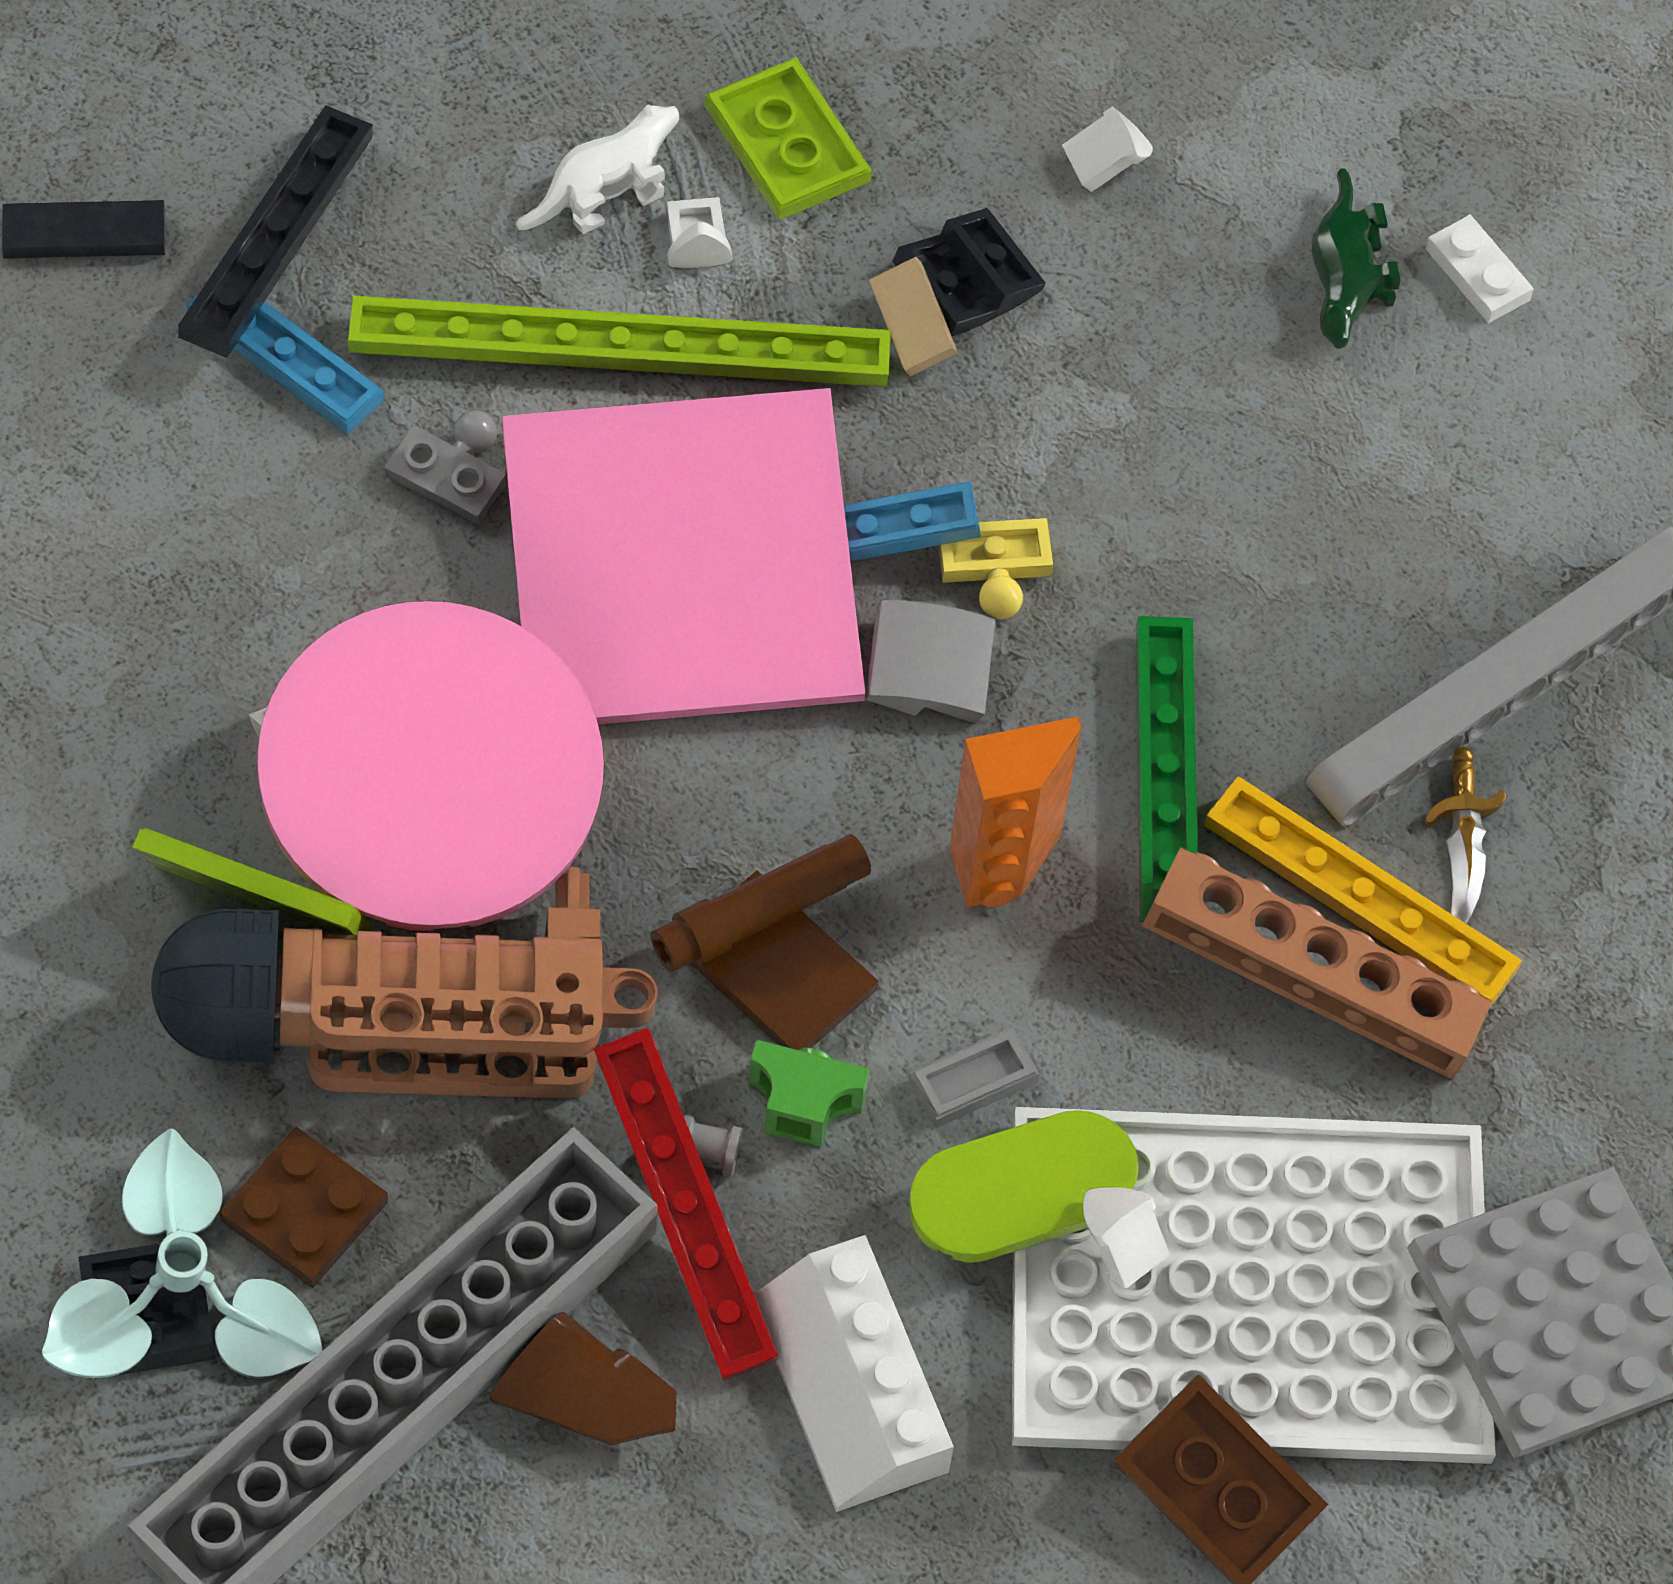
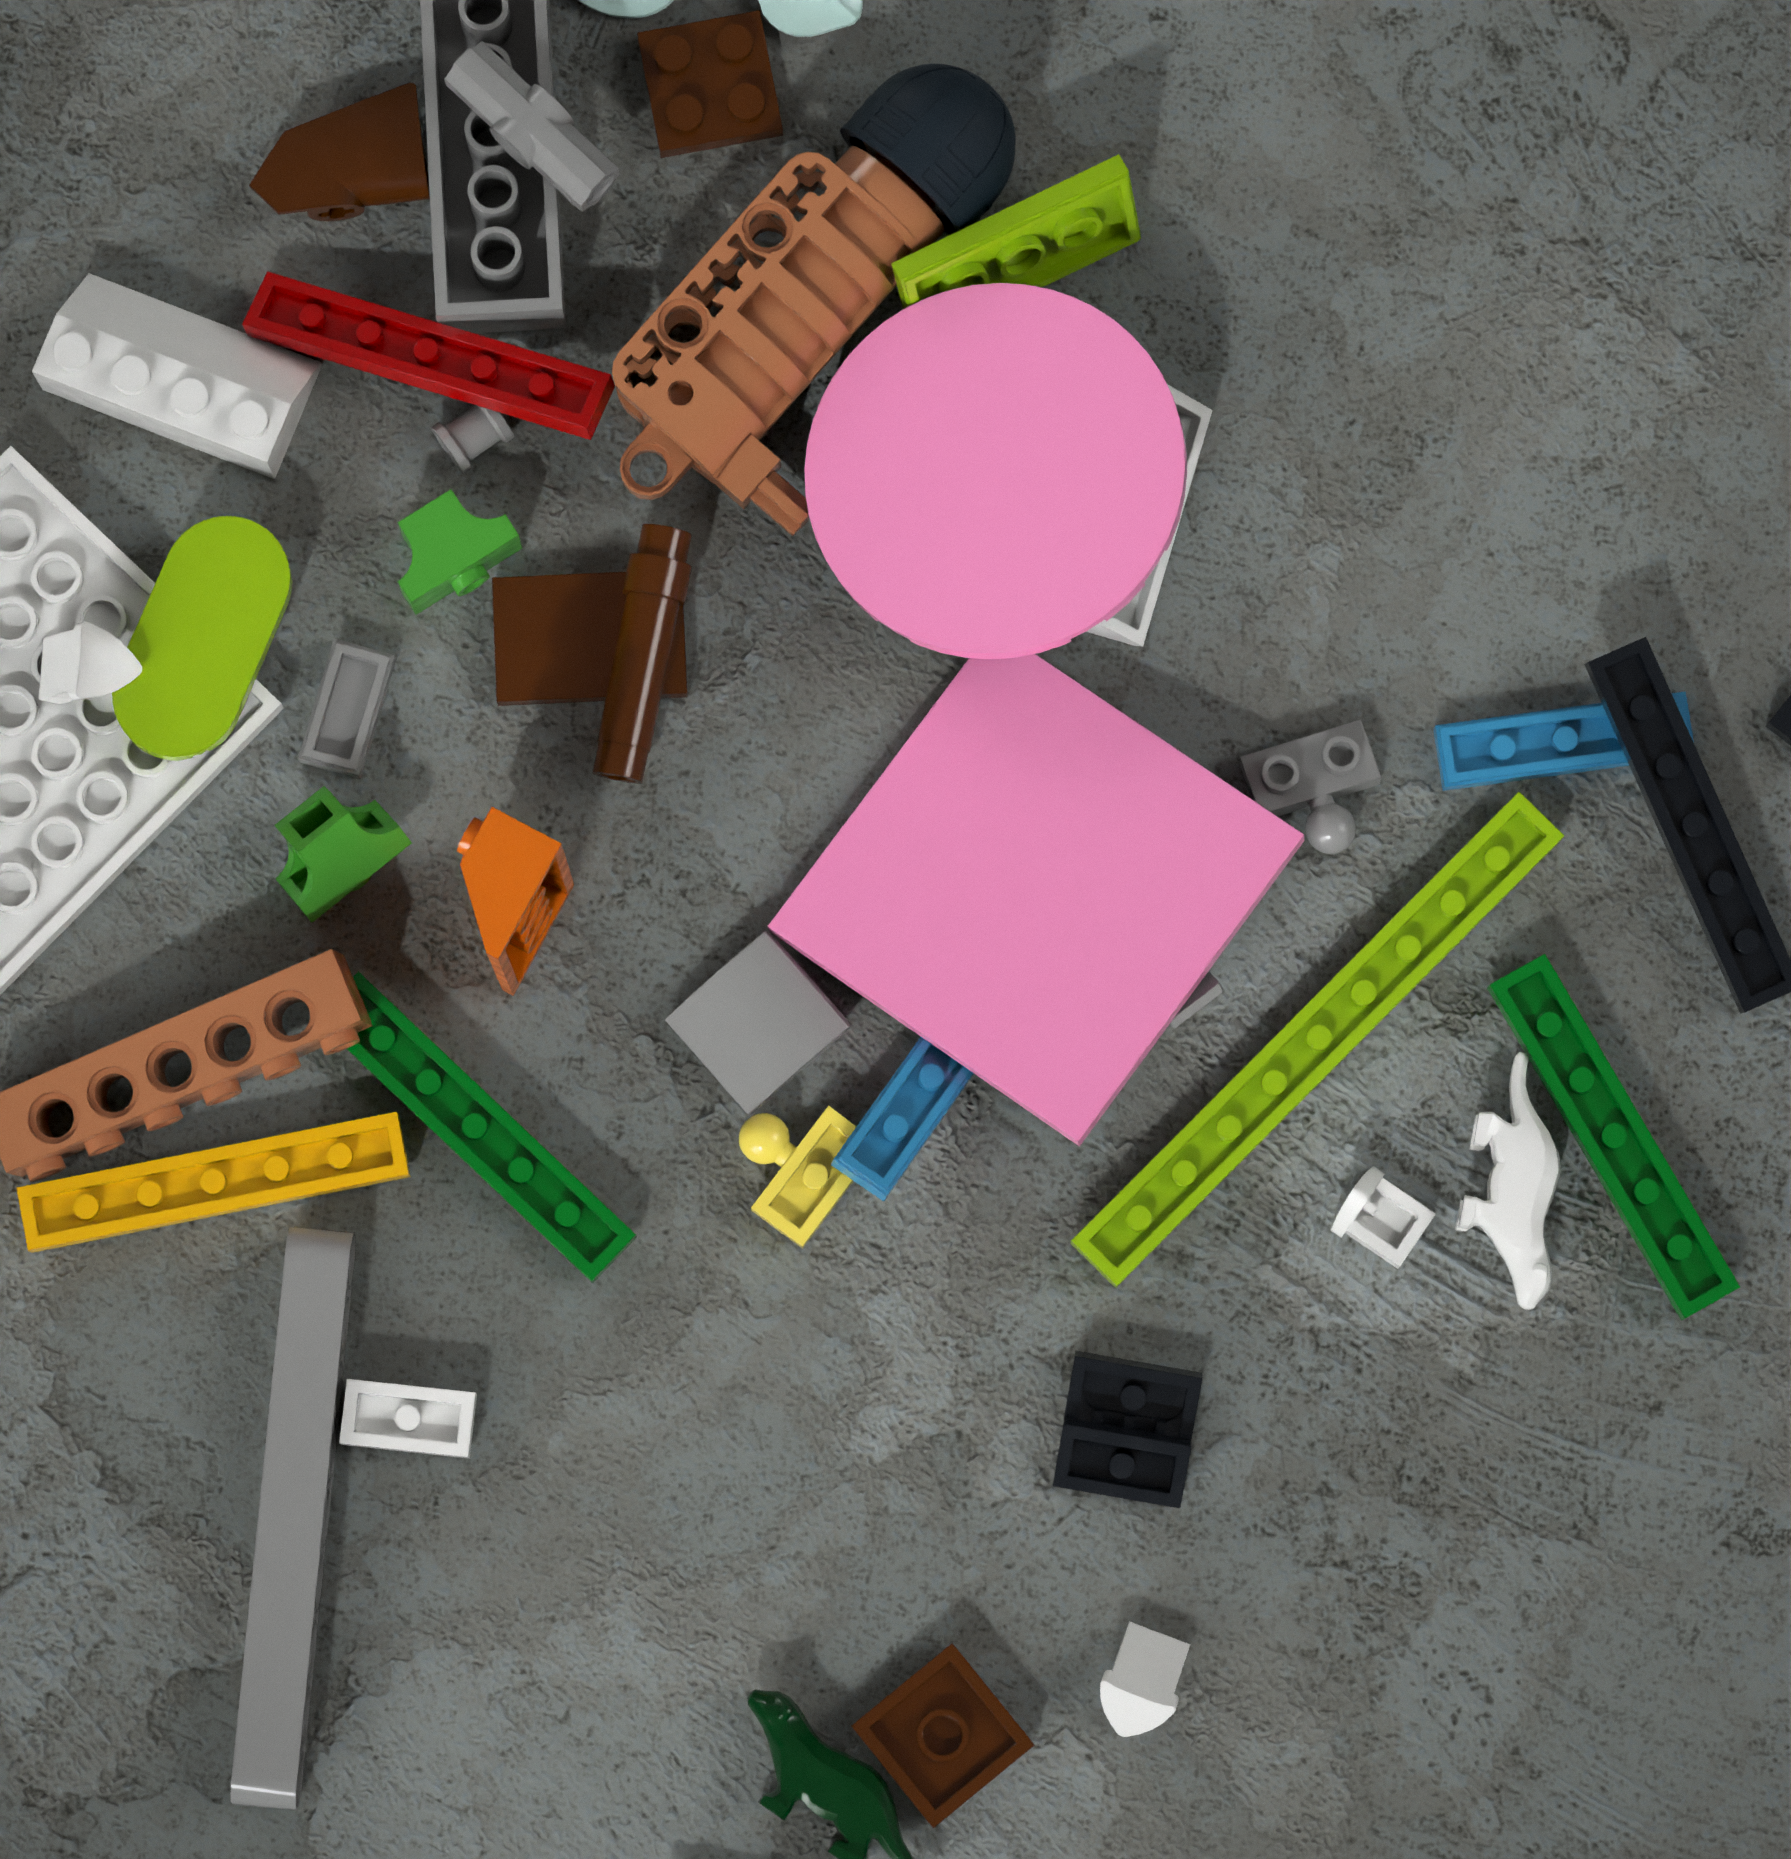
camera: 135 degrees right, 20 degrees up
lime tile [704,57,872,221] -> none
tan tile [869,257,958,377] -> none
piece [1425,746,1506,923] -> none
none -> bright green brick [274,786,412,923]
none -> white plate [339,1379,477,1459]
none -> light grey piece [444,41,620,212]
none -> reddish brown plate [851,1643,1034,1828]
none -> green plate [1487,954,1740,1321]

